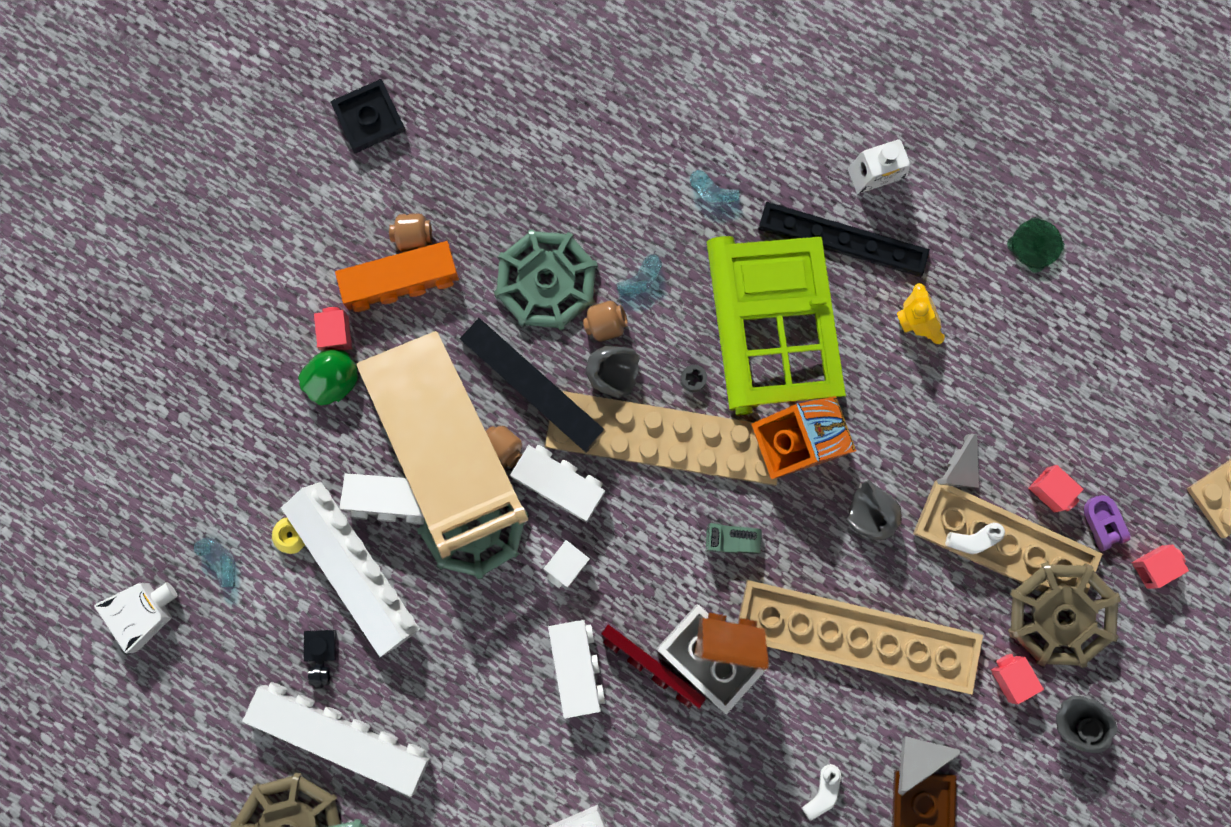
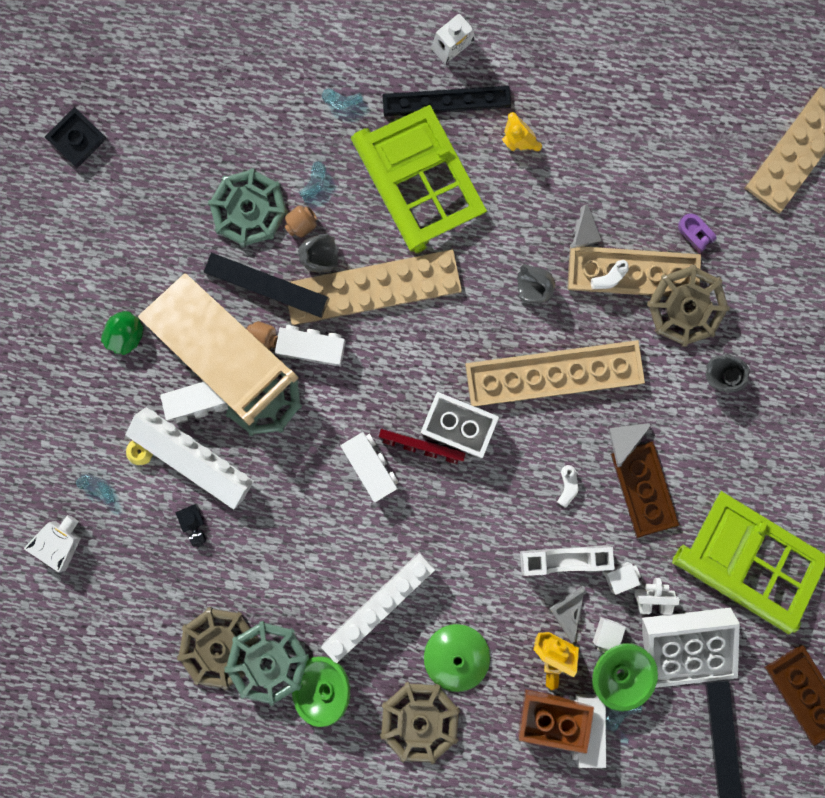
camera: 15 degrees left, 5 degrees up
white brick [242,682,430,797] -> none
coral brick [314,307,352,351] -> none
orange brick [335,241,459,312] -> none
medium nougat head [389,213,432,252] -> none
white brick [544,540,590,589] -> none
dark grey bush [681,365,707,392] -> none
dark orange slope [694,613,769,670] -> none
sand green leg [705,523,762,554] -> none
orange slope [751,396,856,480] -> none
coral brick [991,654,1044,704] -> none
clear green piece [1007,217,1064,273] -> none
coral brick [1028,465,1084,513] -> none
coral brick [1131,544,1189,589] -> none

